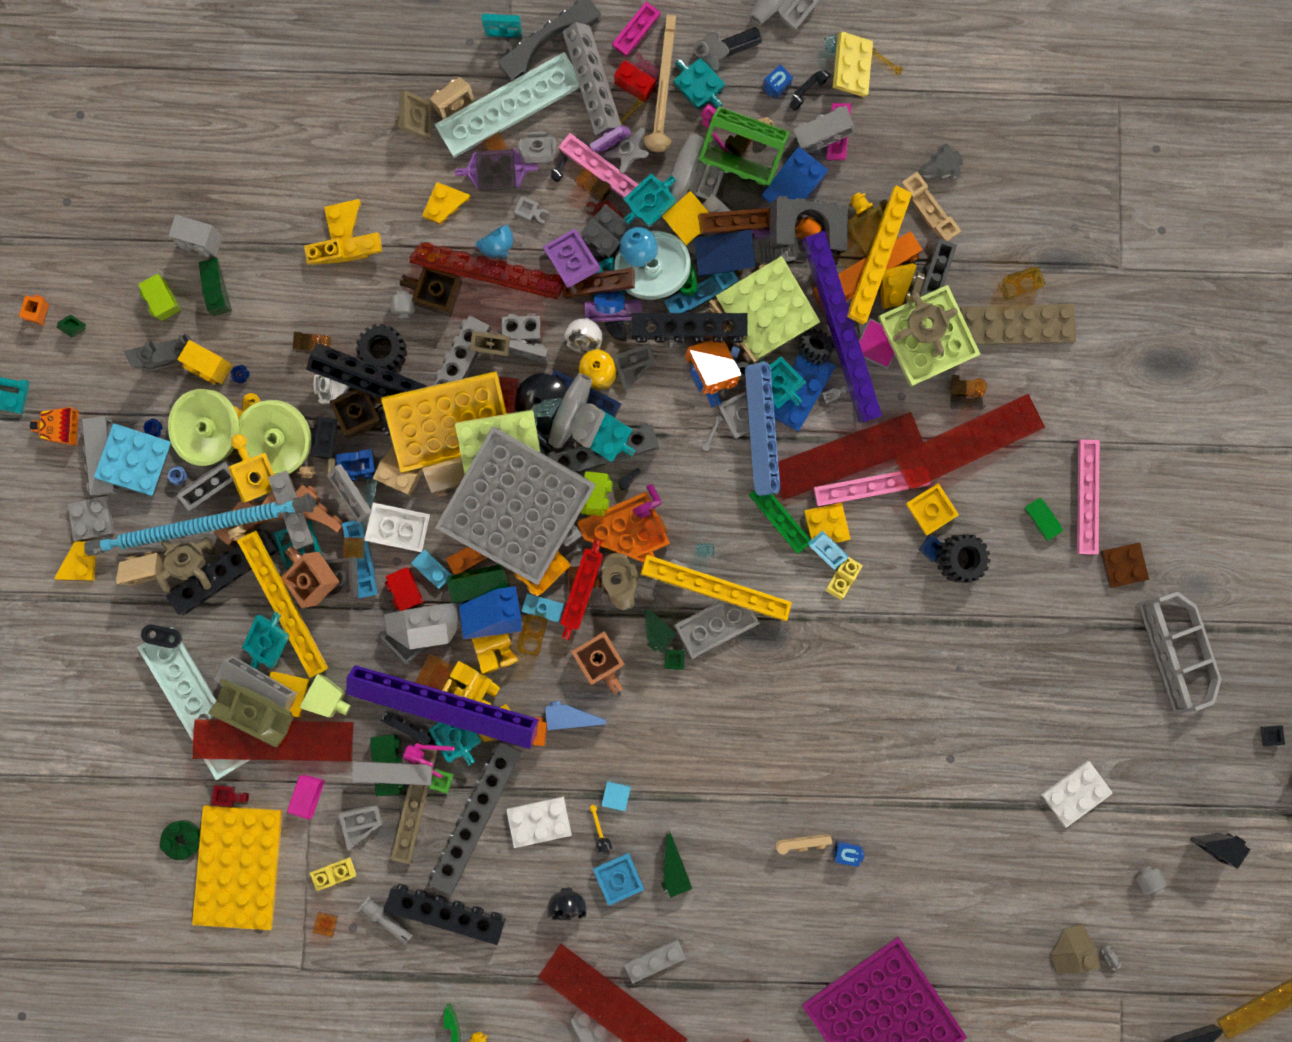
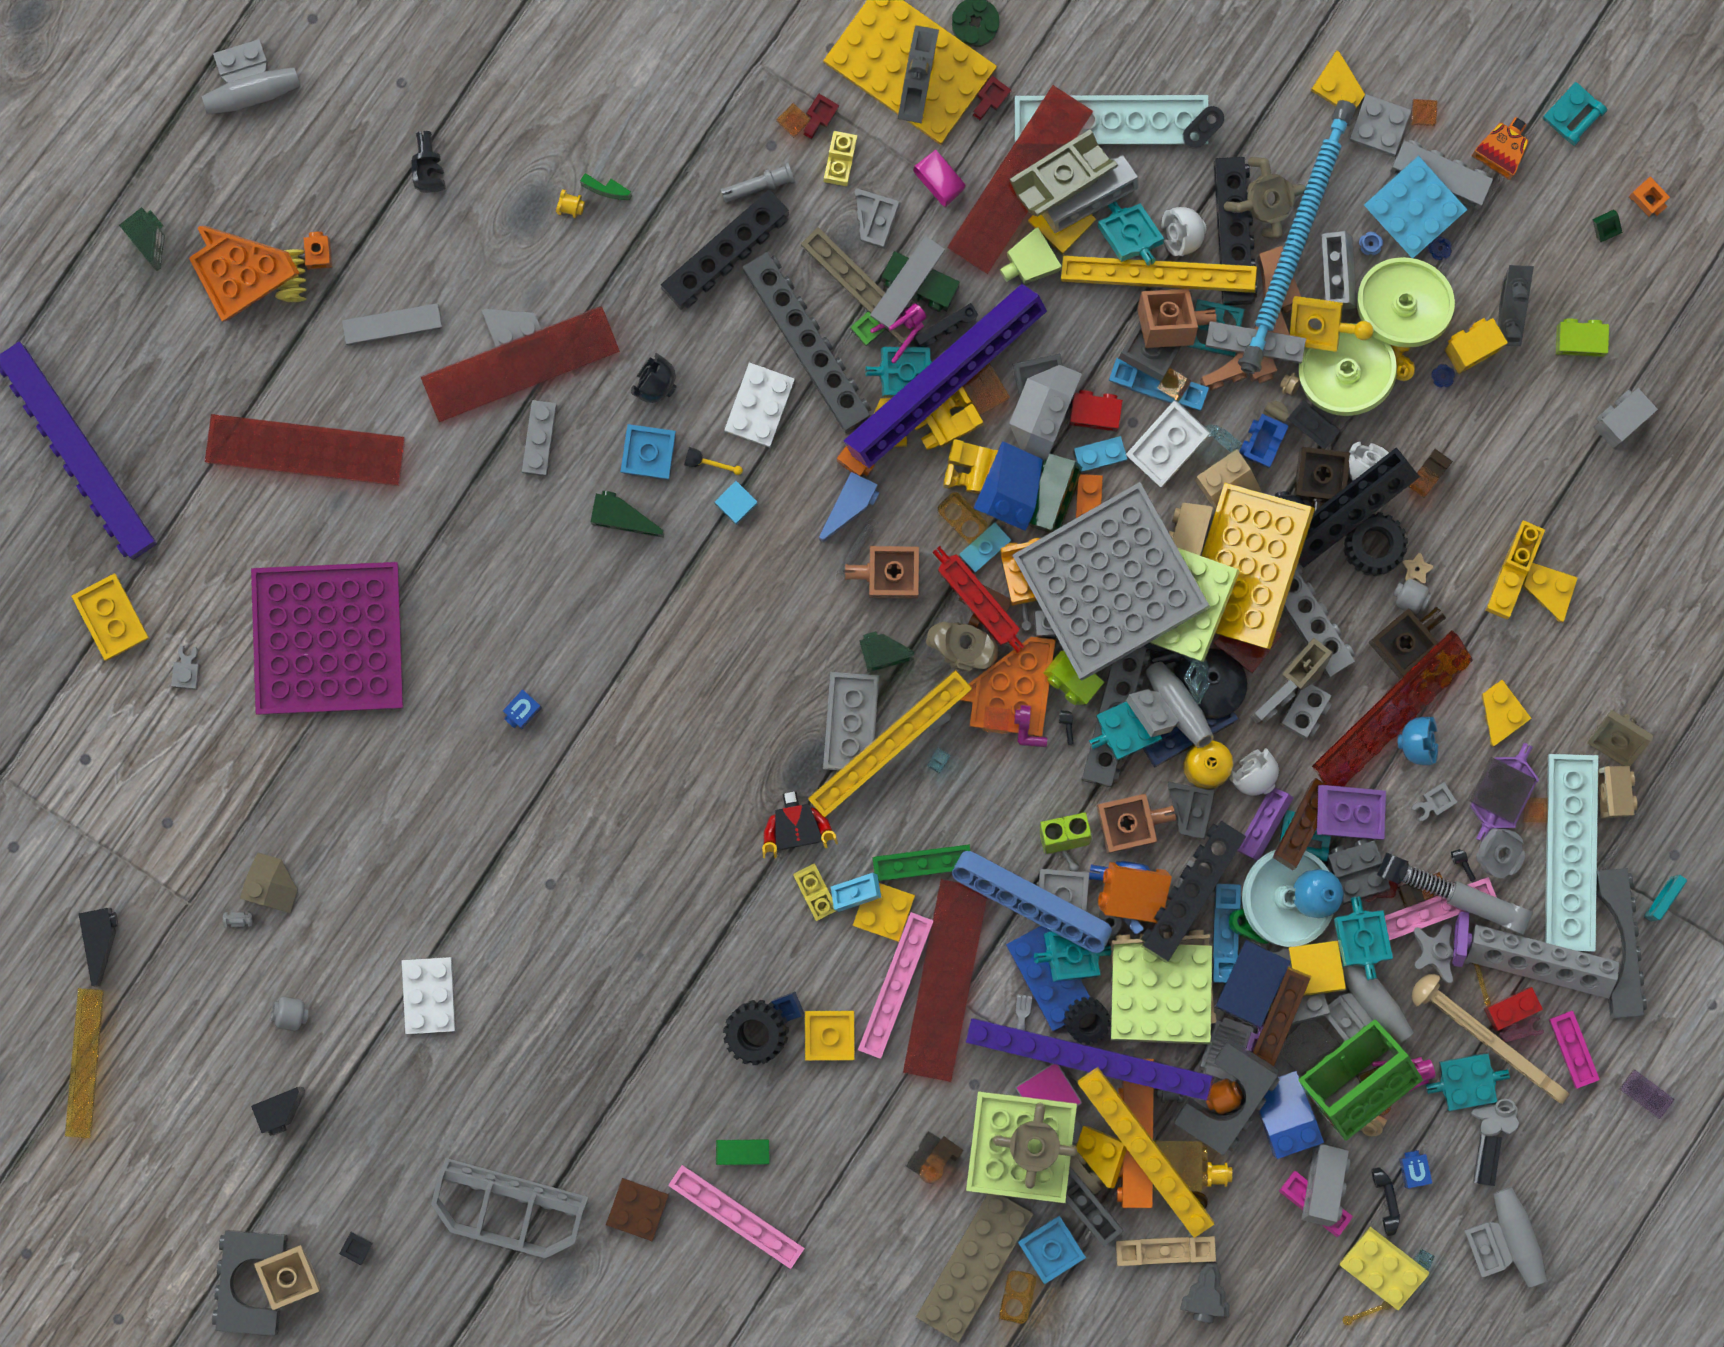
camera: 120 degrees right, 0 degrees up
tan slope [116,551,165,586] -> none
dark green slope [199,257,232,316] -> none
tan plate [227,525,247,541] -> none
light grey plate [327,464,372,523] -> none
blue piece [594,291,625,314] -> none
black tile [605,321,627,341] -> none
dark green plate [664,649,685,670] -> none
tan plate [775,834,832,854] -> none
clear red plate [893,394,1045,491] -> none
none -> torso [762,792,838,859]
none -> dark red plate [803,93,839,140]
none -> dark grey connector [898,25,939,123]
none -> dark azure plate [1018,1216,1086,1284]
none -> lime piece [1040,812,1092,854]
none -> nougat brick [1096,794,1176,854]
none -> white cylinder [1161,207,1206,256]
none -> piece [1377,852,1533,935]
none -> tan plate [1402,553,1433,584]
none -> clear orange tile [1411,99,1437,126]

